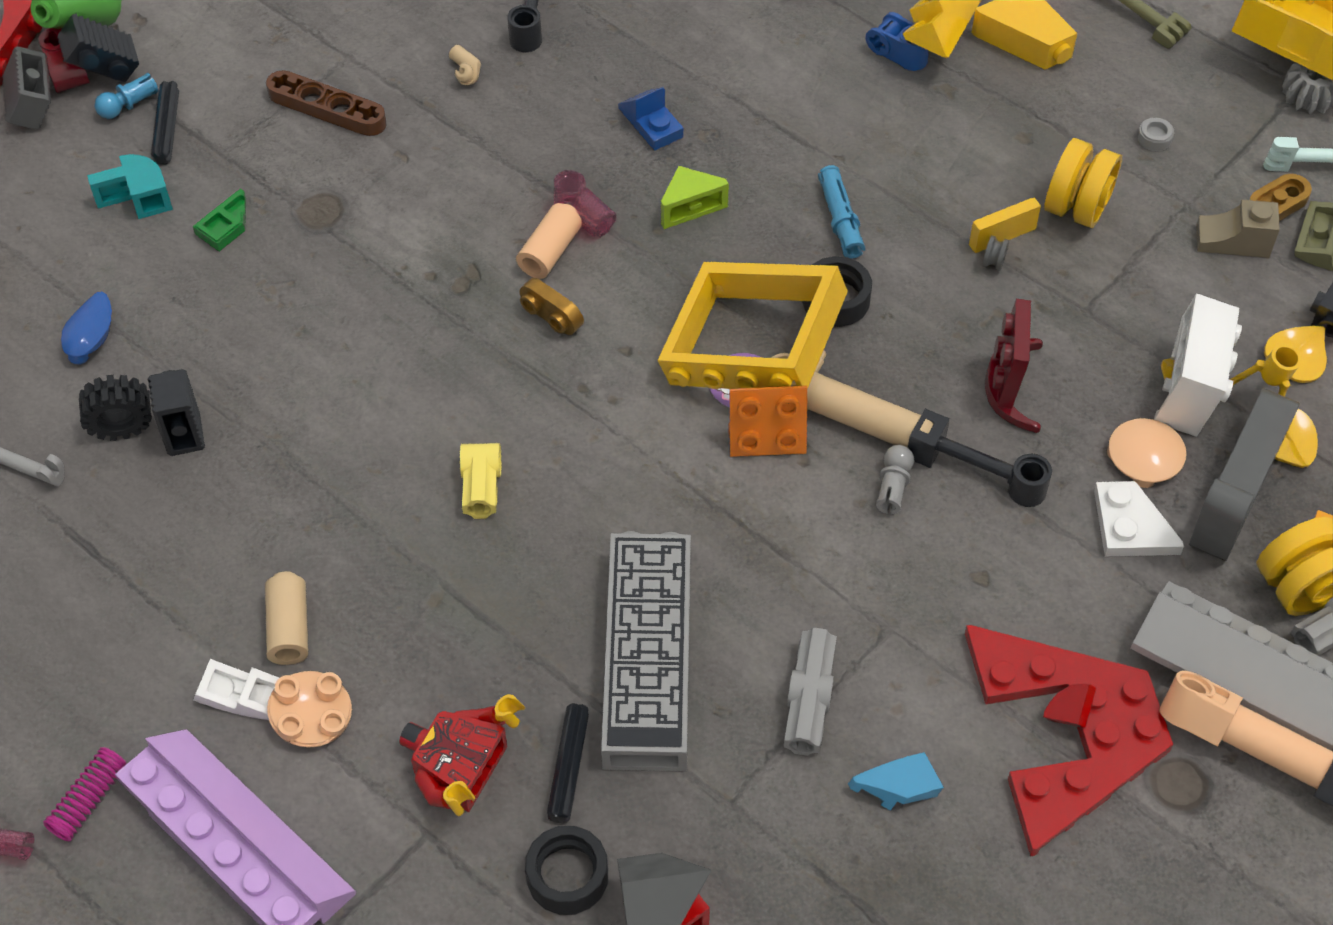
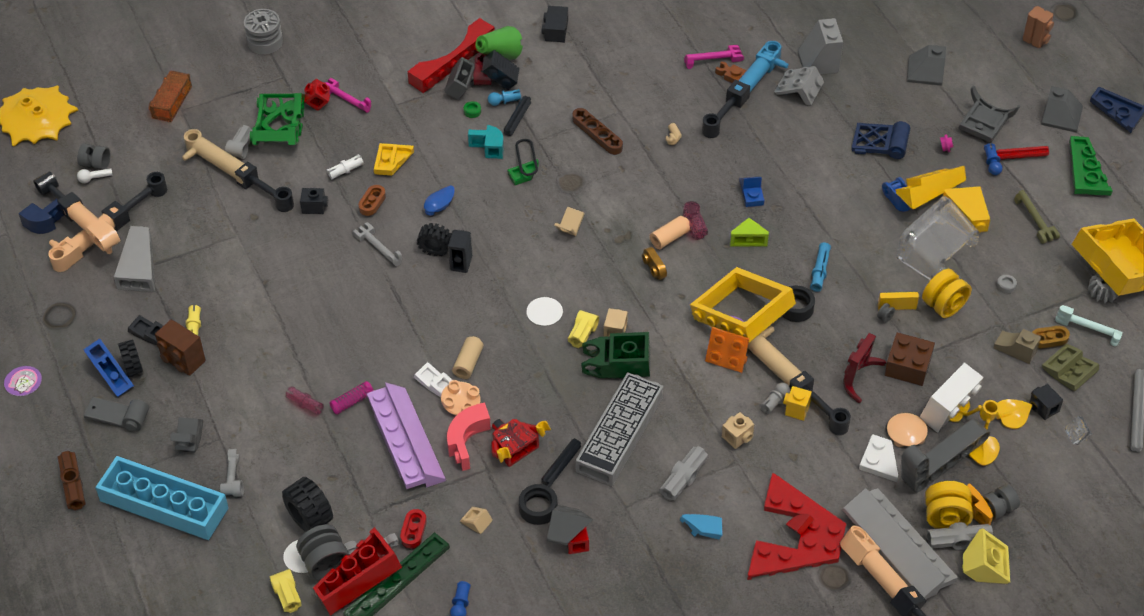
camera: 25 degrees right, 5 degrees down
none -> coral arch [447,402,491,471]
none -> green tile [464,101,481,118]
none -> black piece [515,139,538,176]
none -> white sticker [527,297,563,326]
none -> tan bracket [554,207,585,236]
none -> dark green brick [581,332,650,378]
none -> tan brick [604,308,628,337]
none -> tan brick [722,412,754,449]
none -> yellow brick [783,386,812,421]
none -> reddish brown brick [884,332,935,386]
none -> clear windscreen [897,196,980,280]

